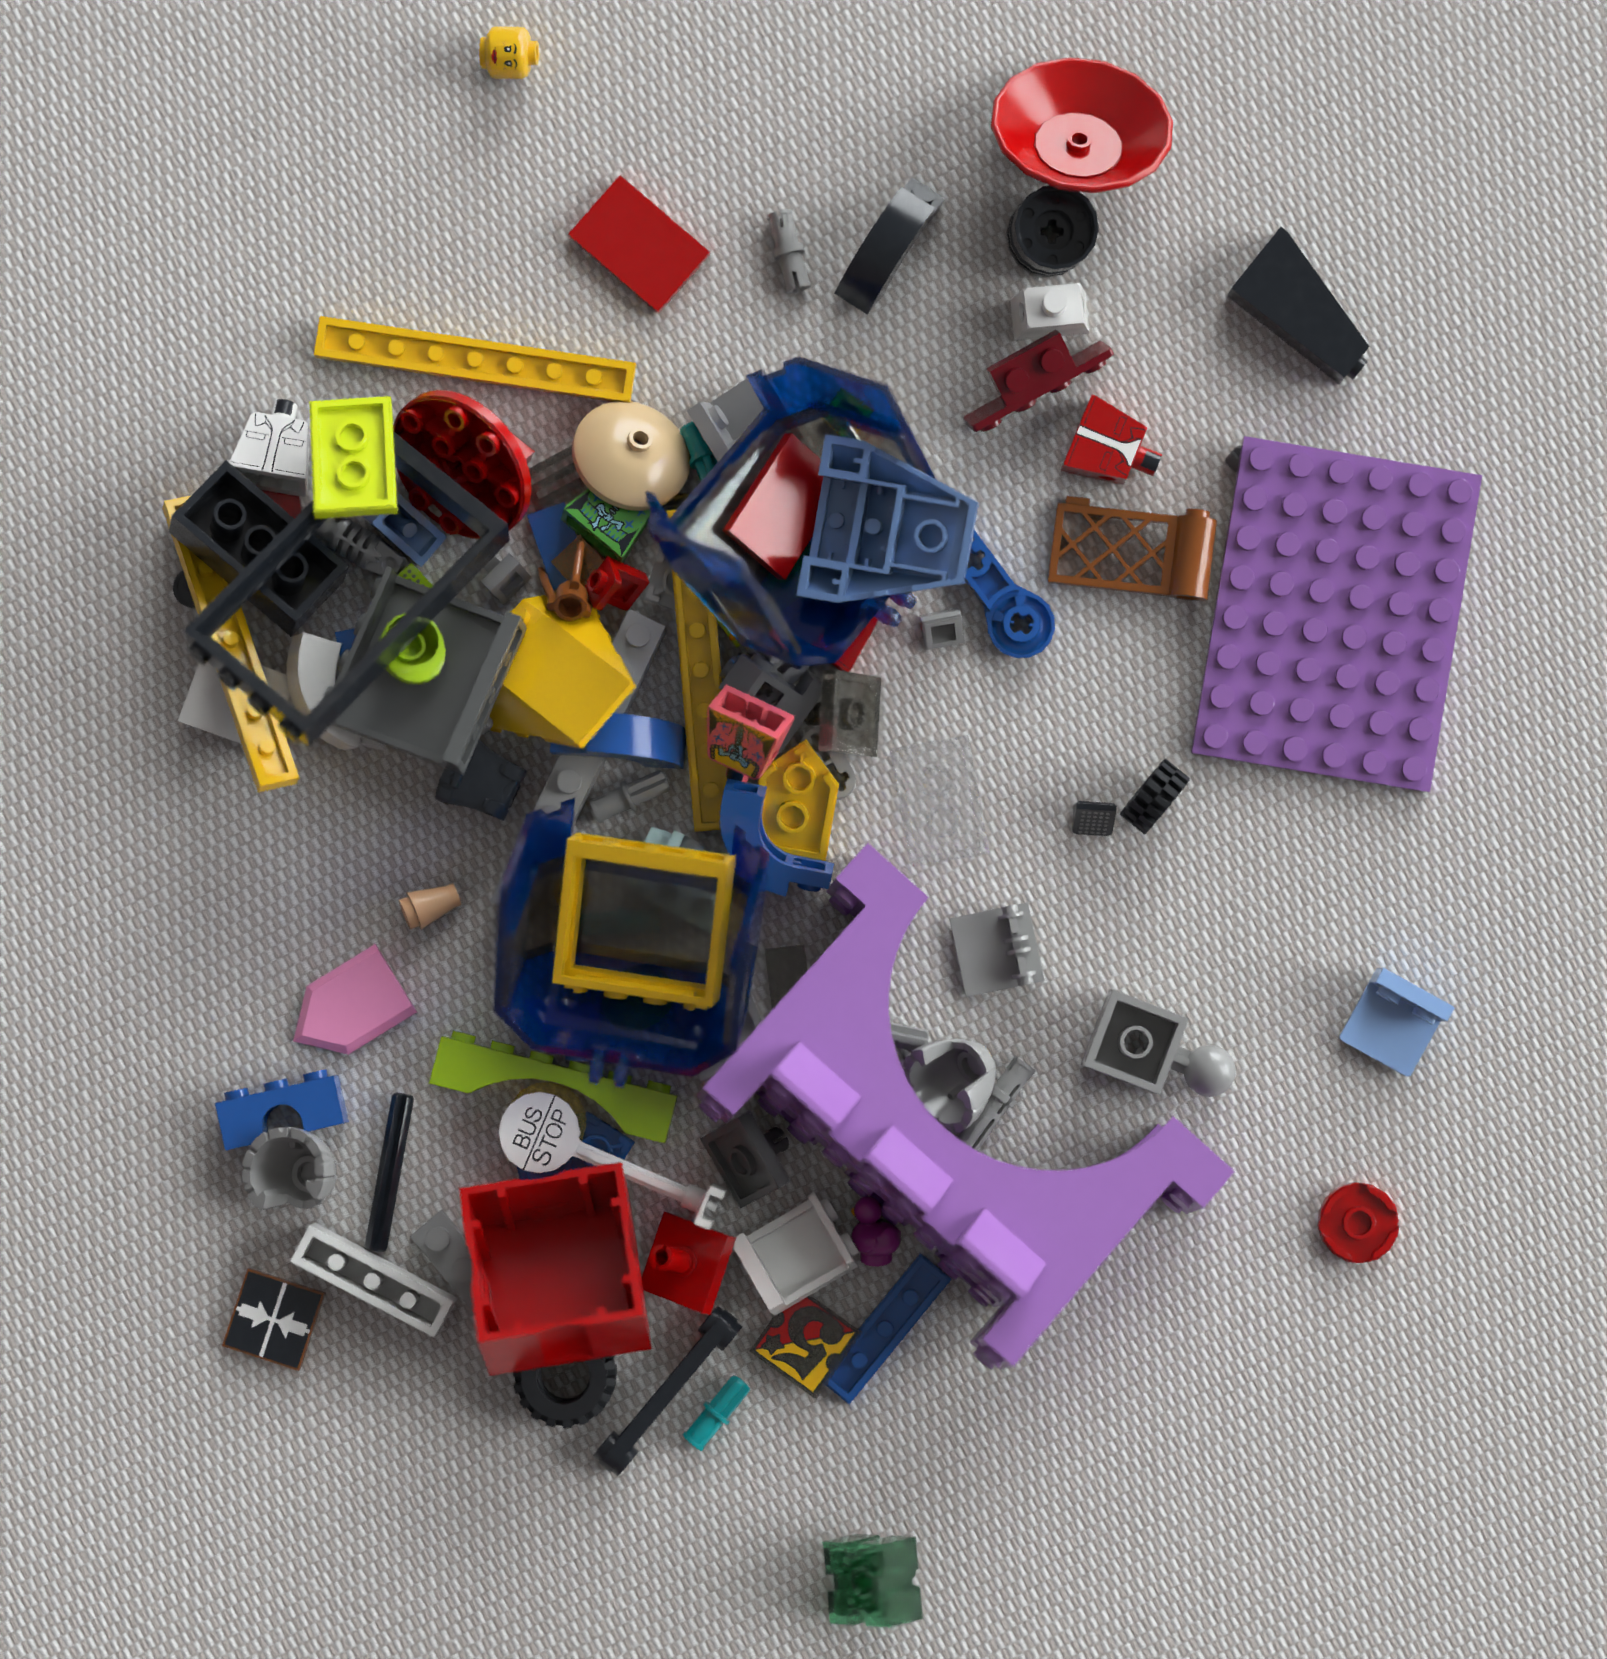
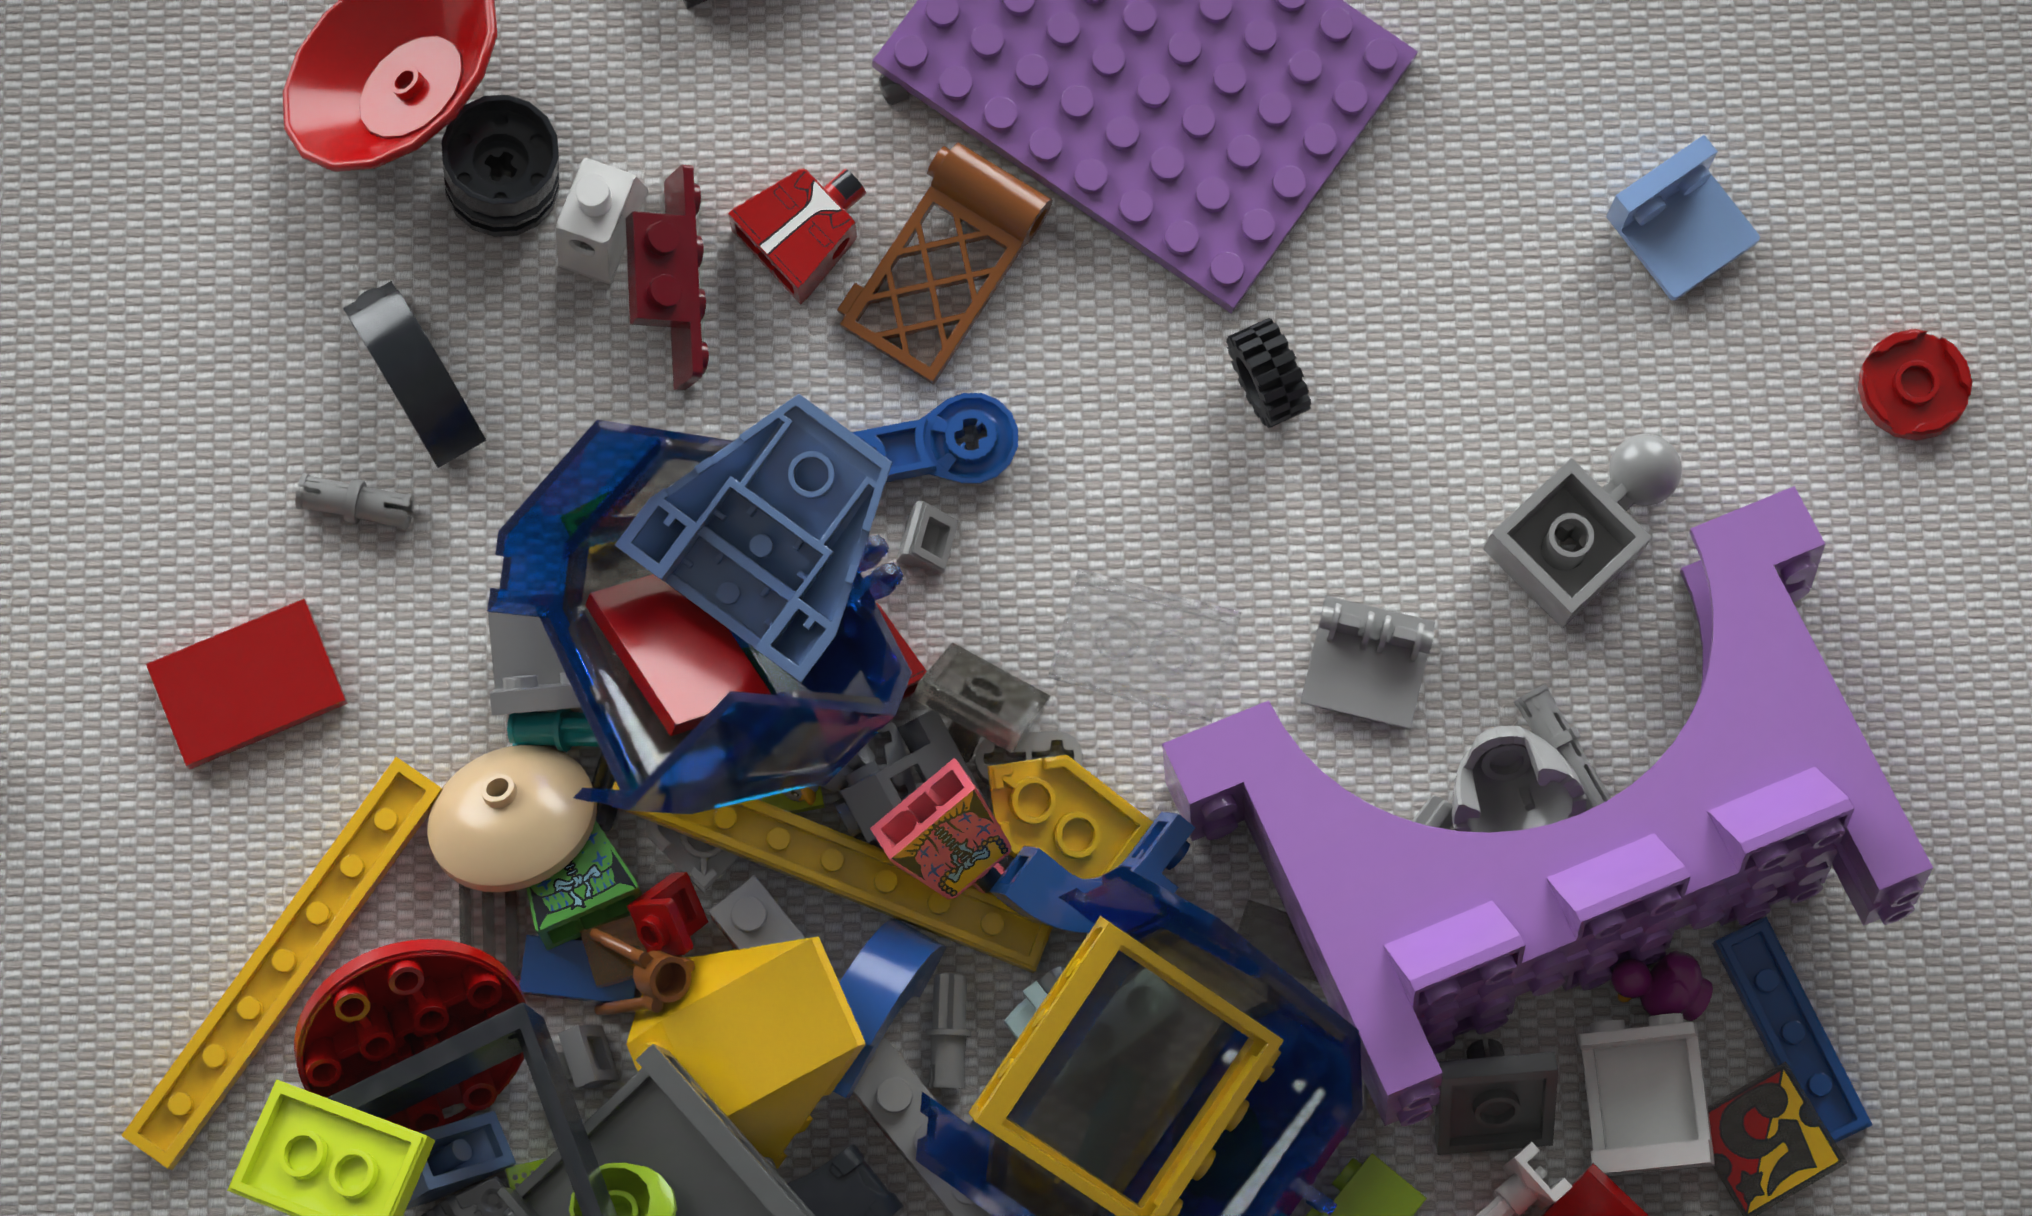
camera: 65 degrees left, 10 degrees down
black slope [1072,801,1117,836] -> none

